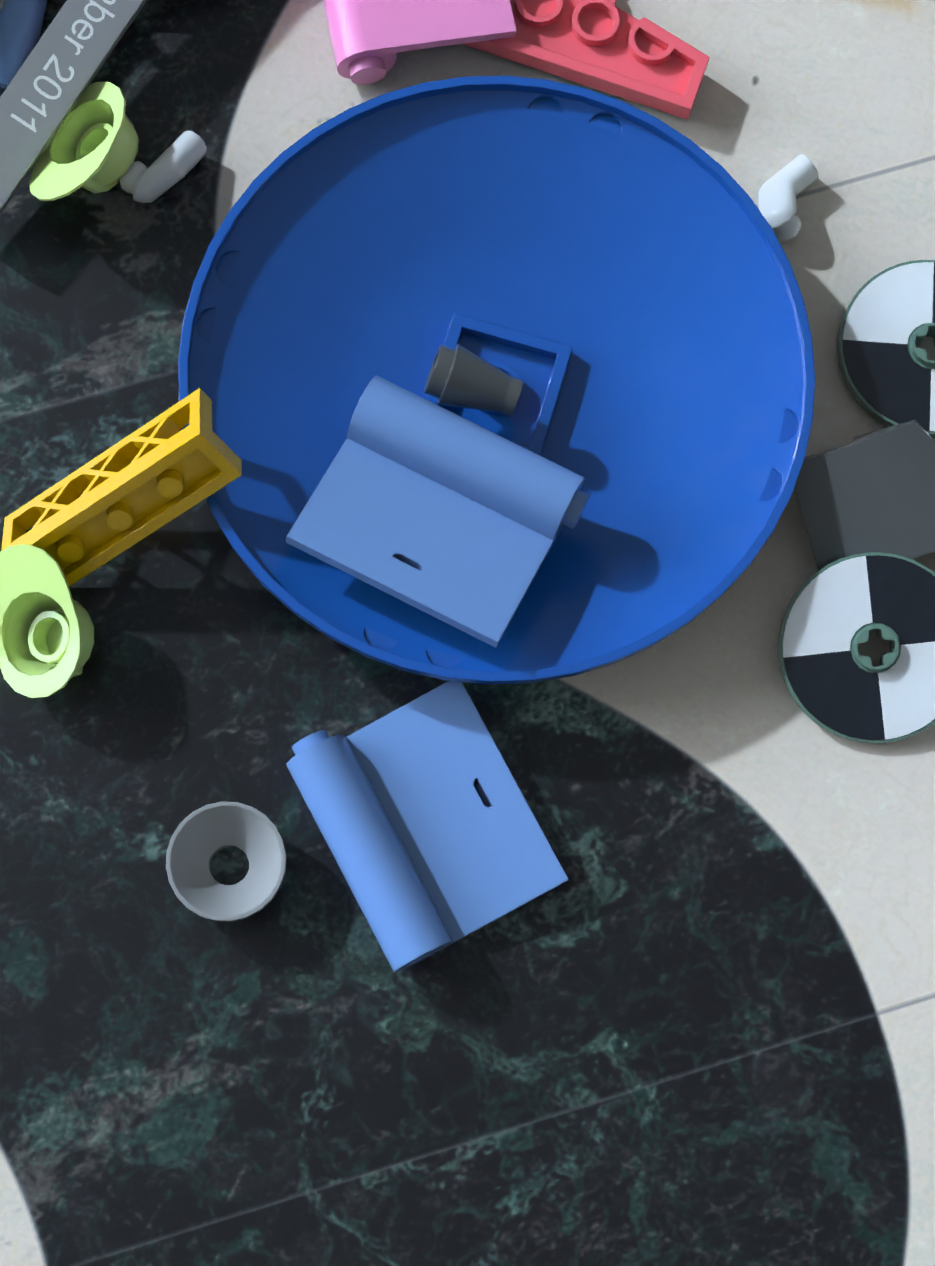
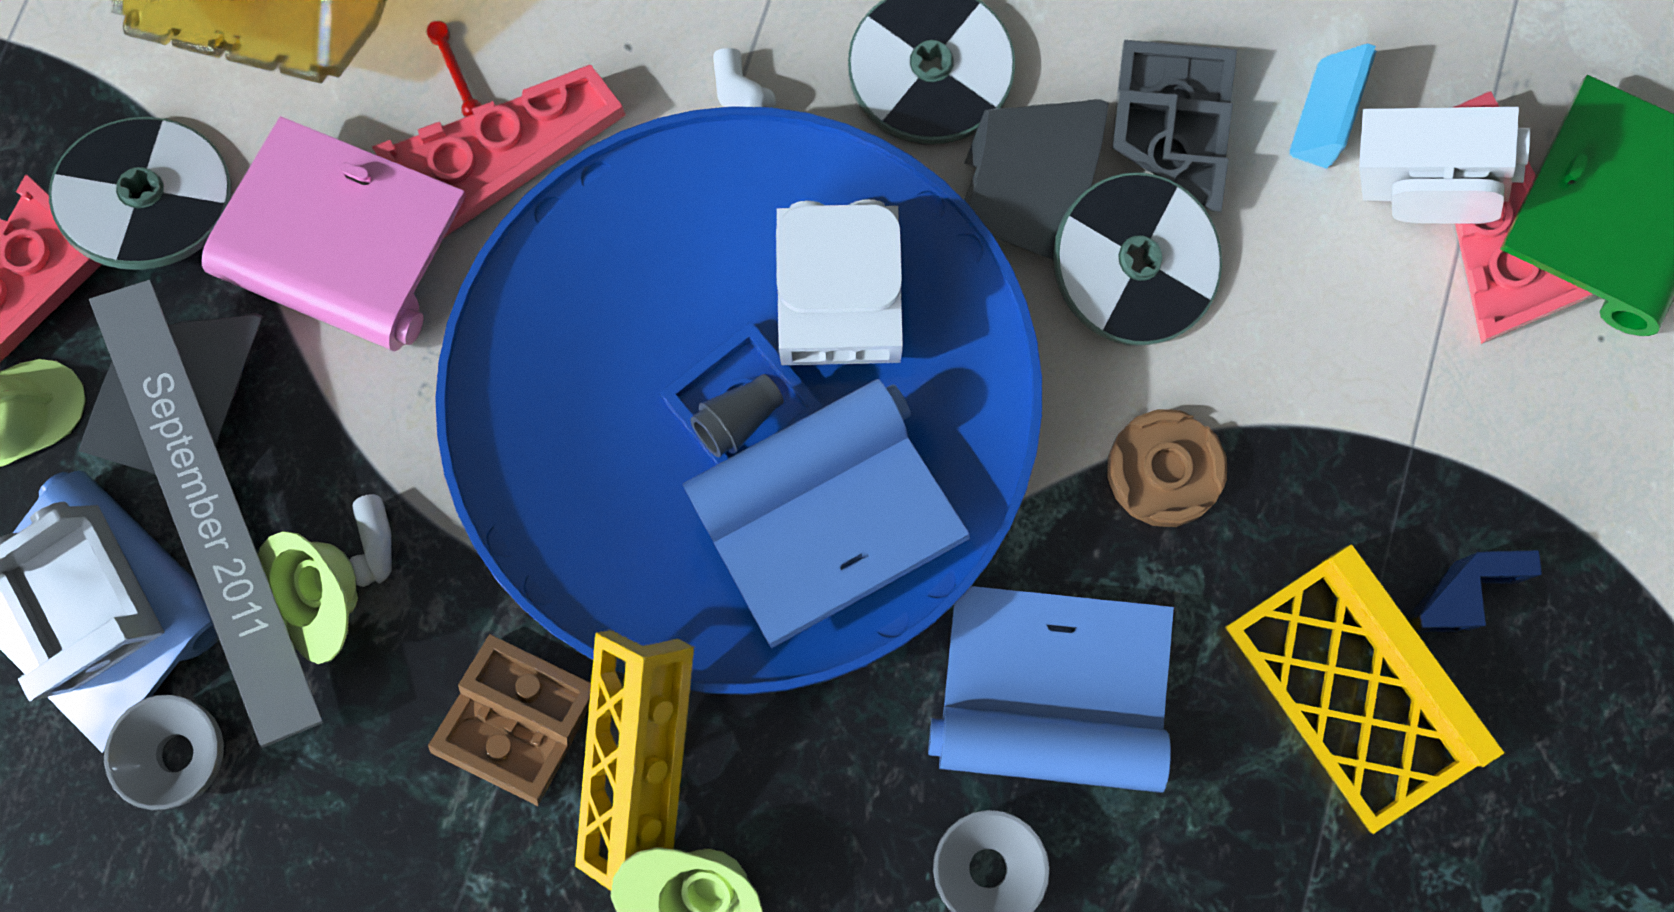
camera: 50 degrees left, 0 degrees up
none -> medium nougat slope [428,634,591,806]
none -> white brick [776,200,903,365]
none -> medium nougat tile [1107,409,1227,527]
none -> yellow fence [1225,544,1504,834]
none -> dark blue slope [1406,550,1542,634]

